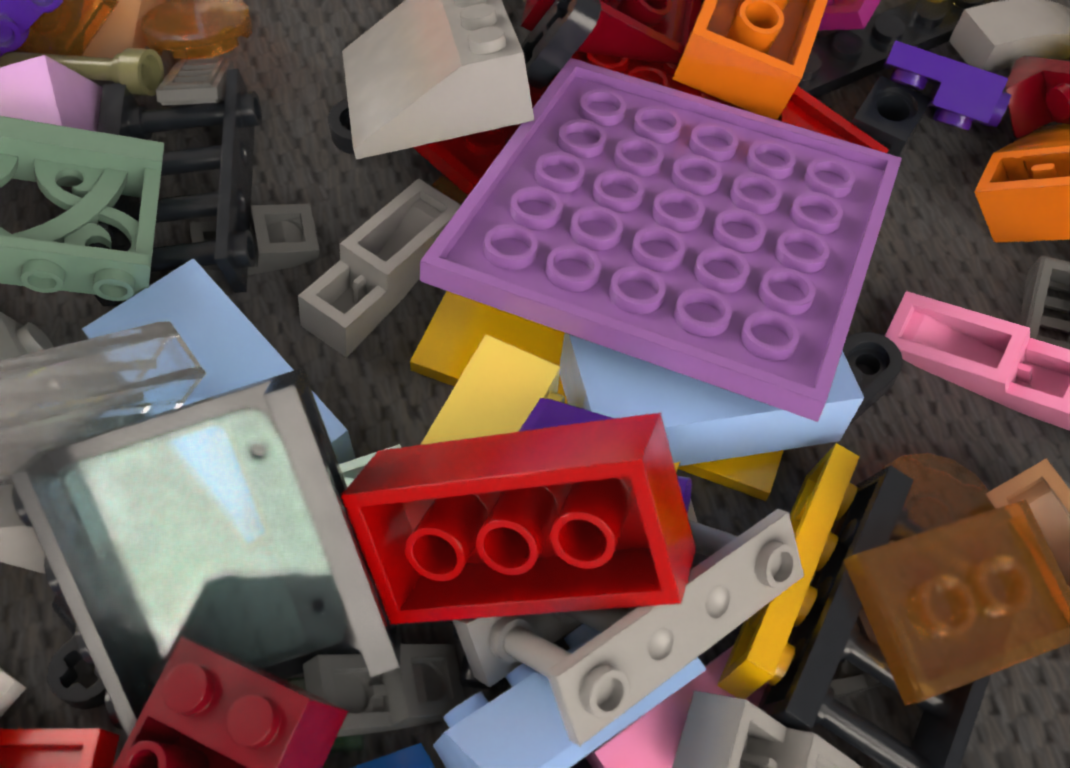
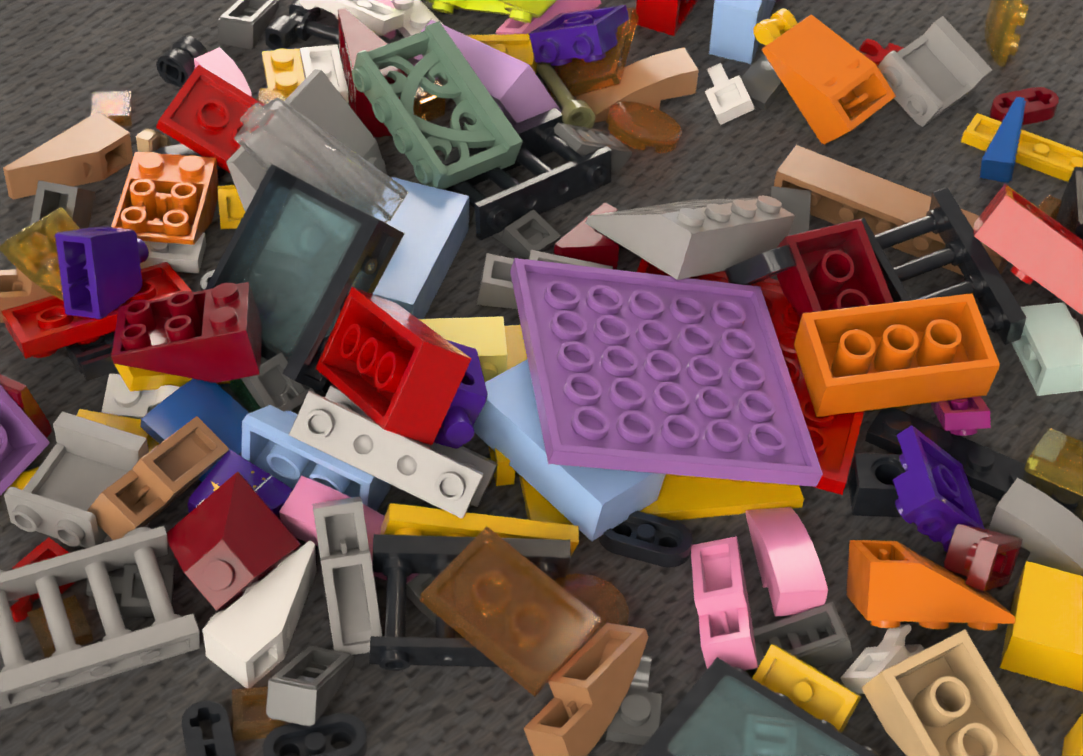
camera: 60 degrees right, 15 degrees down
none -> dark red slope [554,202,619,270]
none -> bright pink slope [745,507,828,617]

